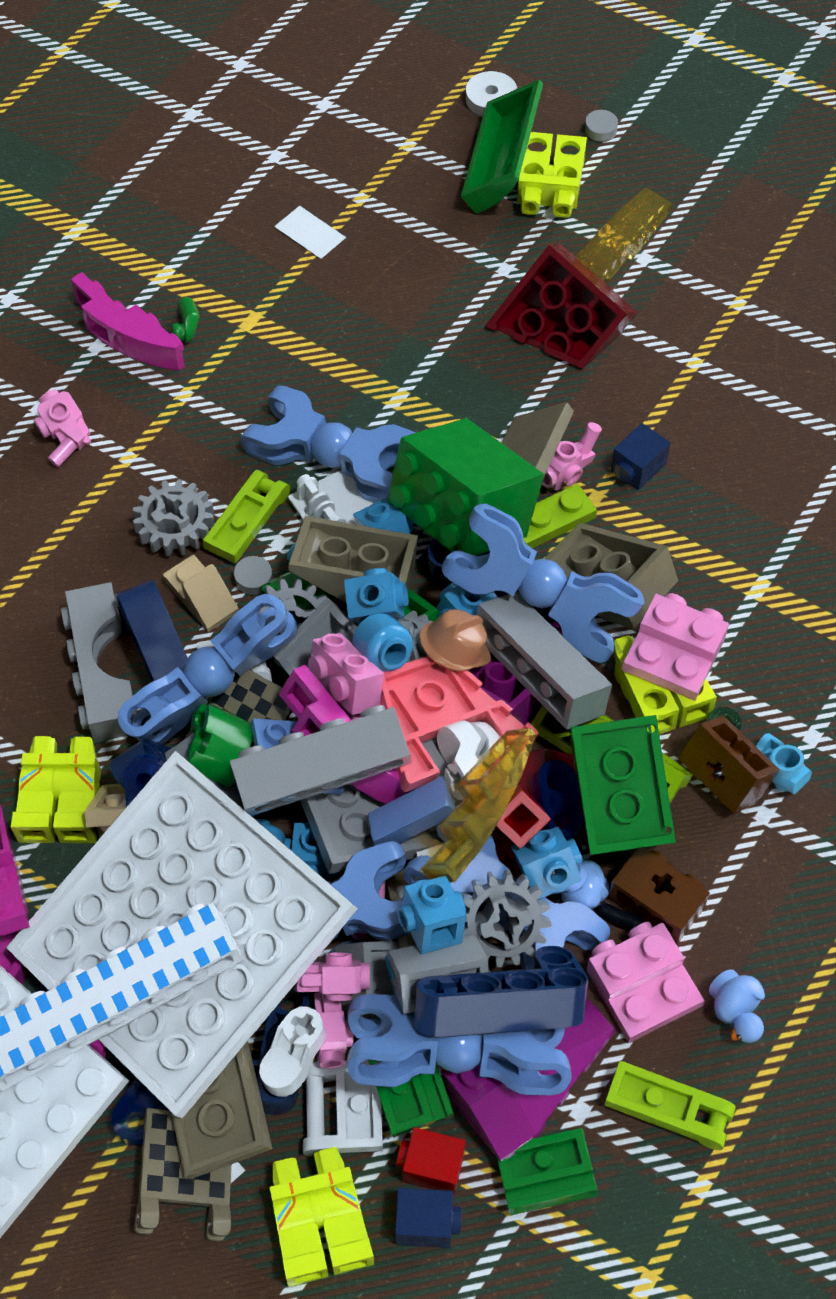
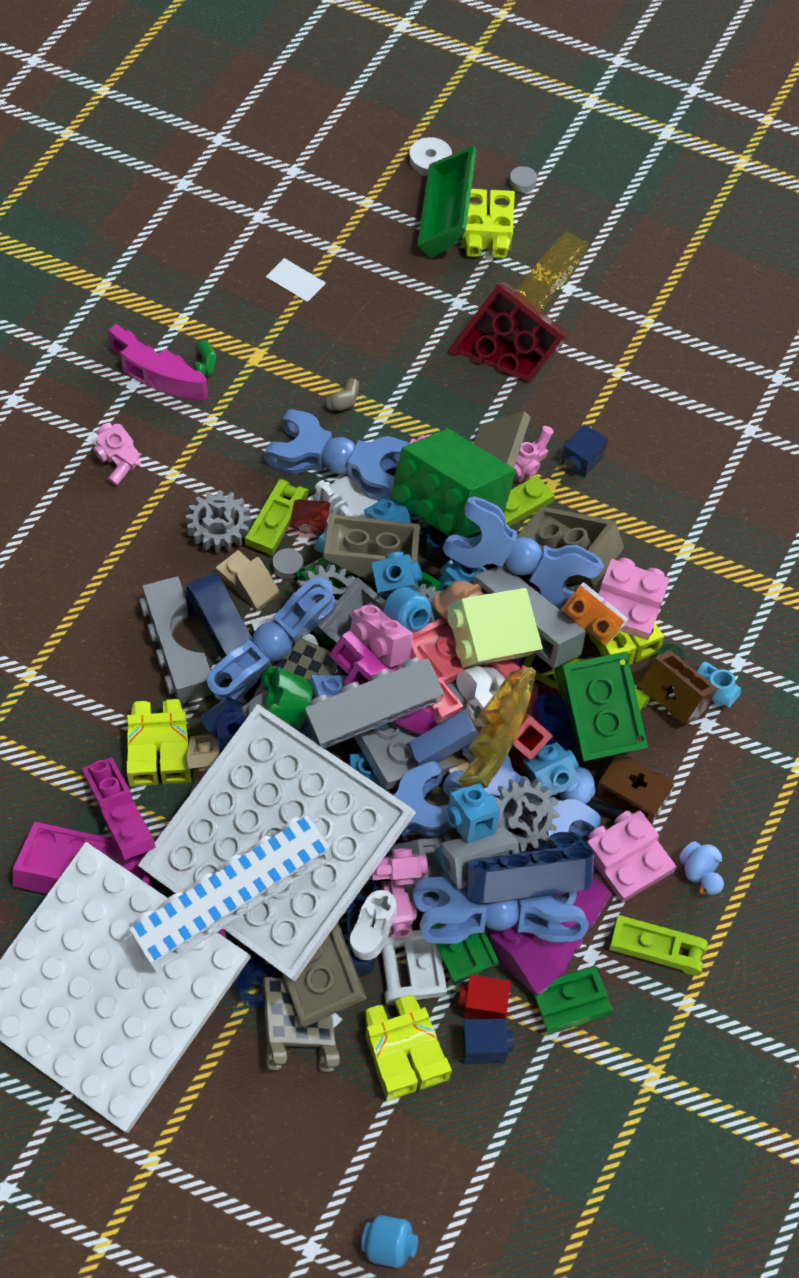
camera: 10 degrees left, 0 degrees up
none -> clear red slope [289,499,331,534]
none -> dark tan arm [326,378,359,411]
none -> yellowish green brick [447,588,543,669]
none -> orange hips [561,582,629,645]

